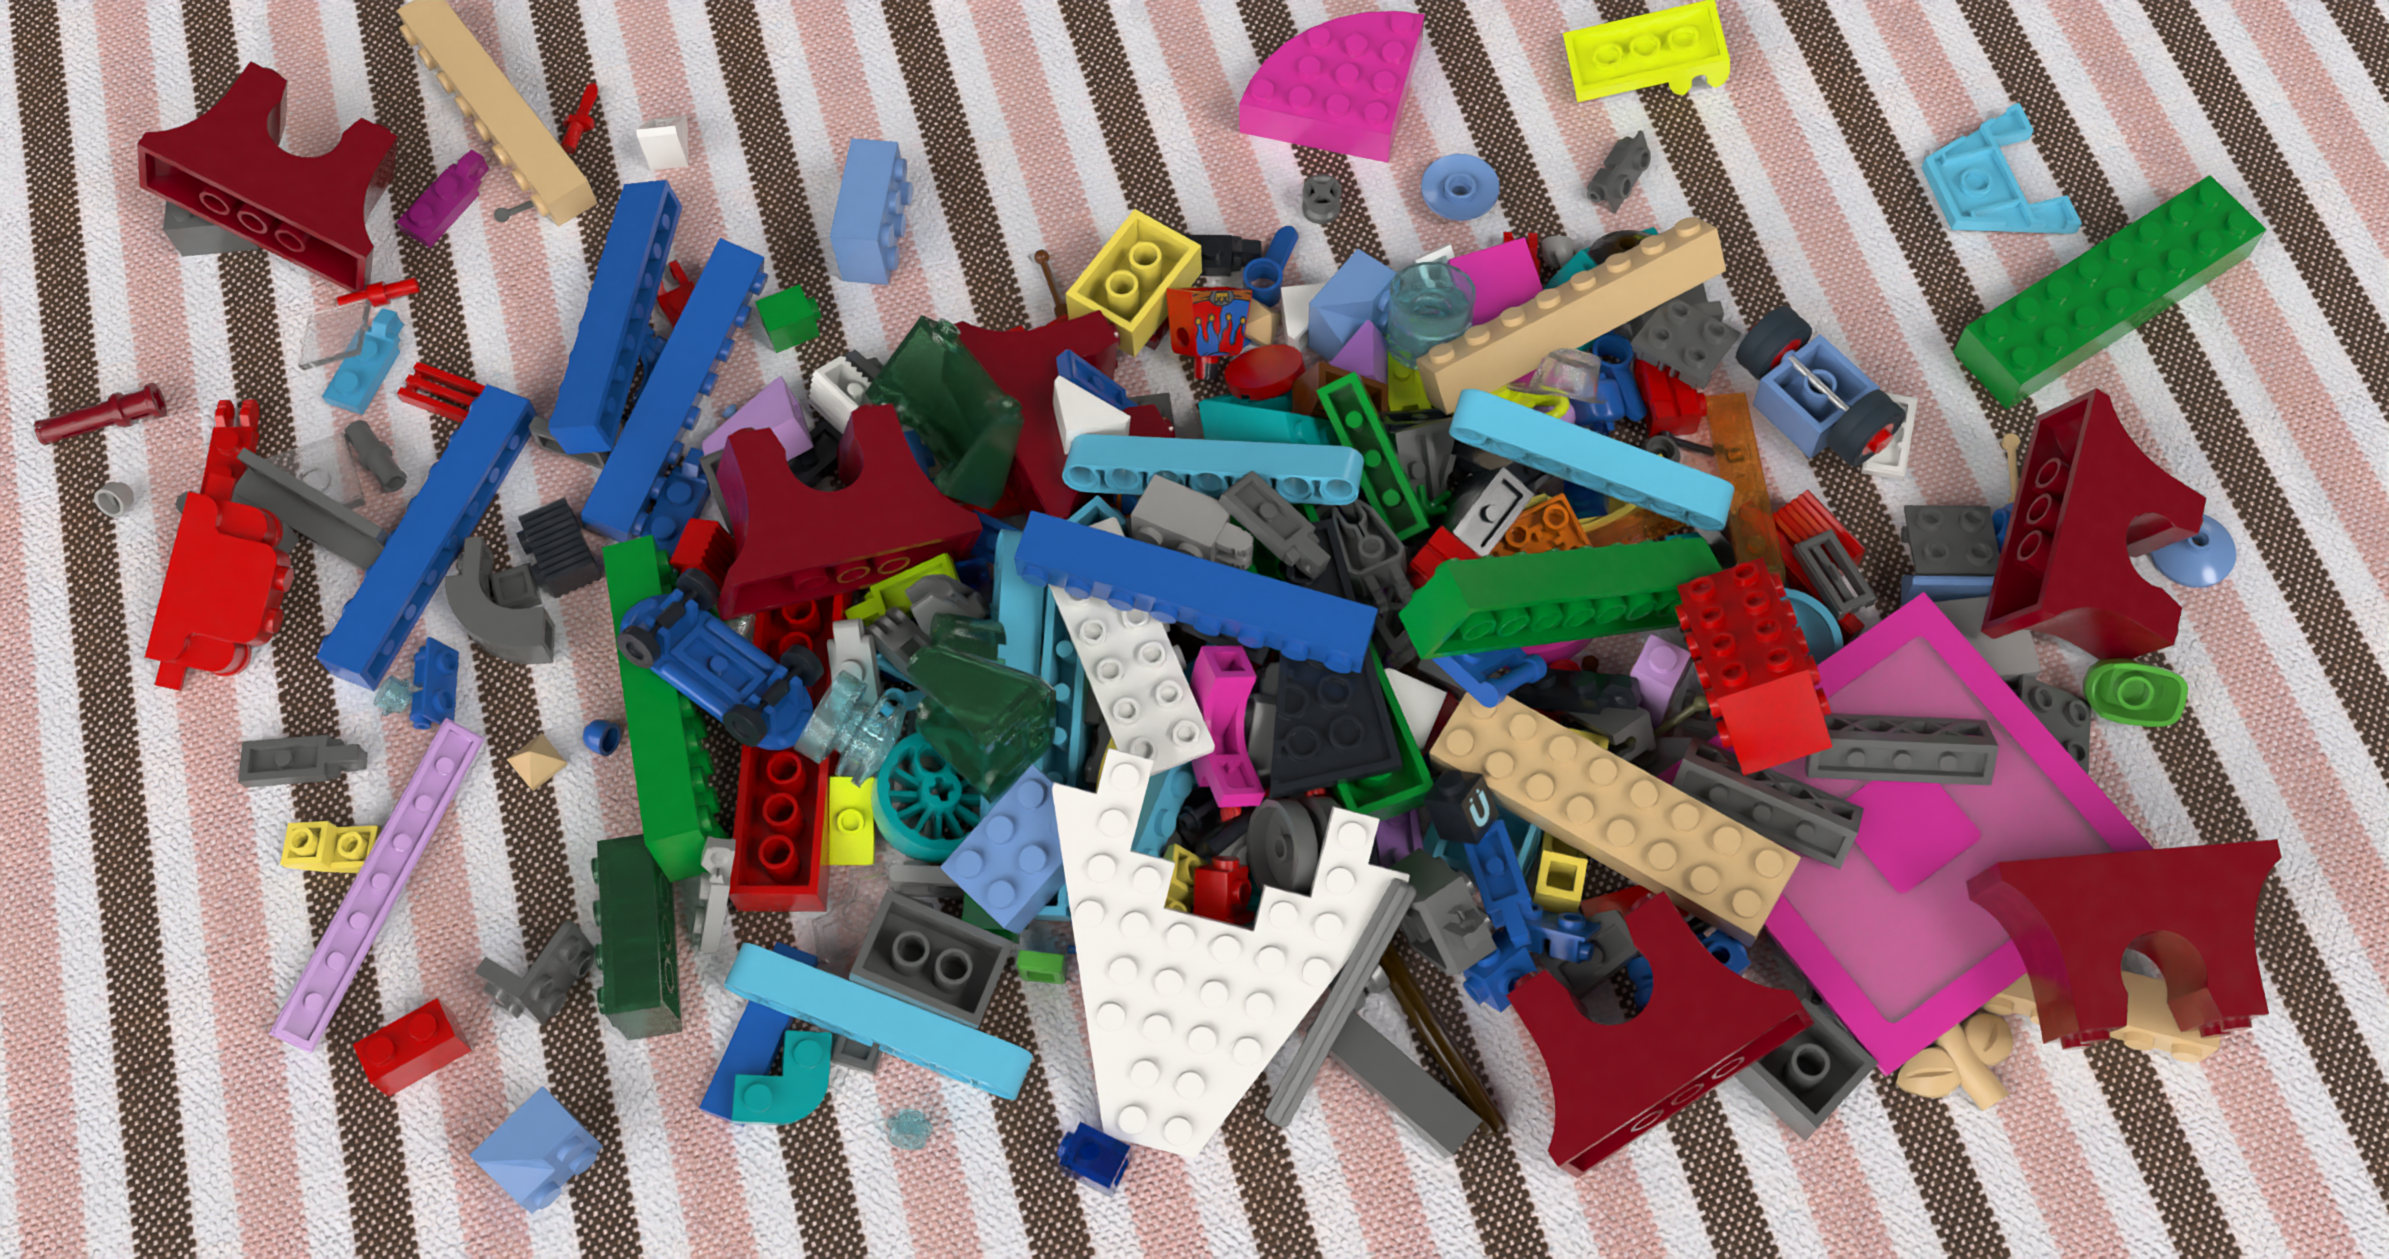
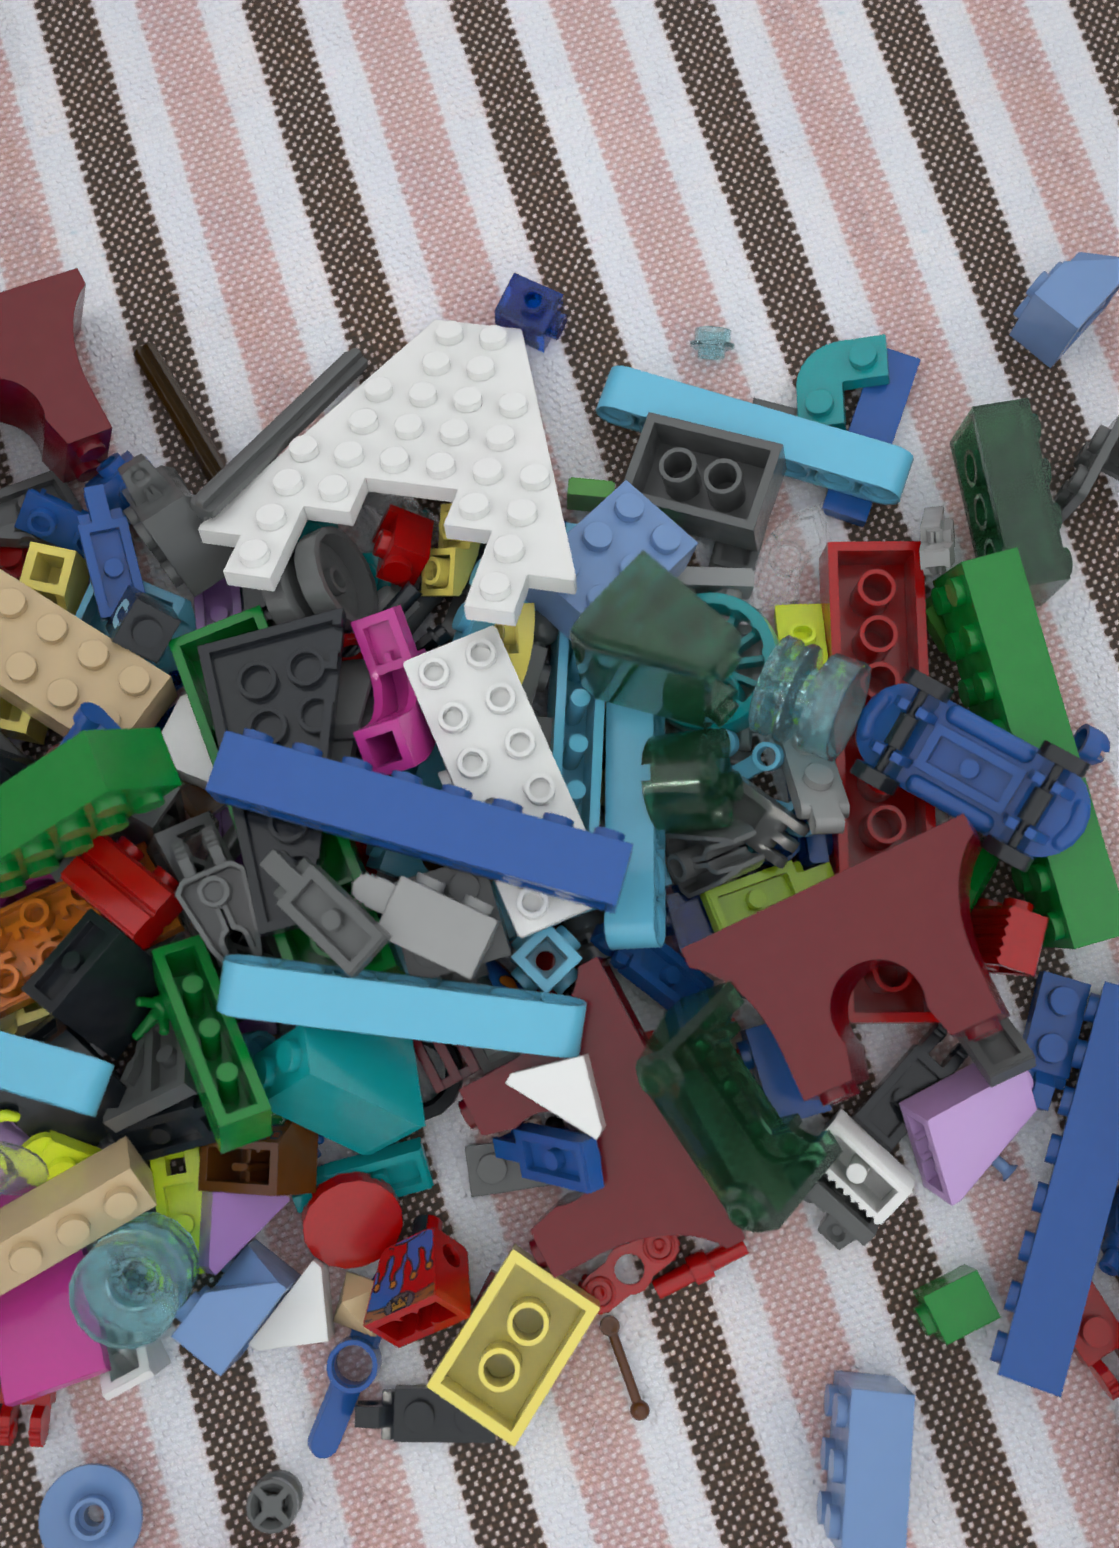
camera: 175 degrees right, 15 degrees up
dark grey slope [1305,1010,1483,1158] -> none

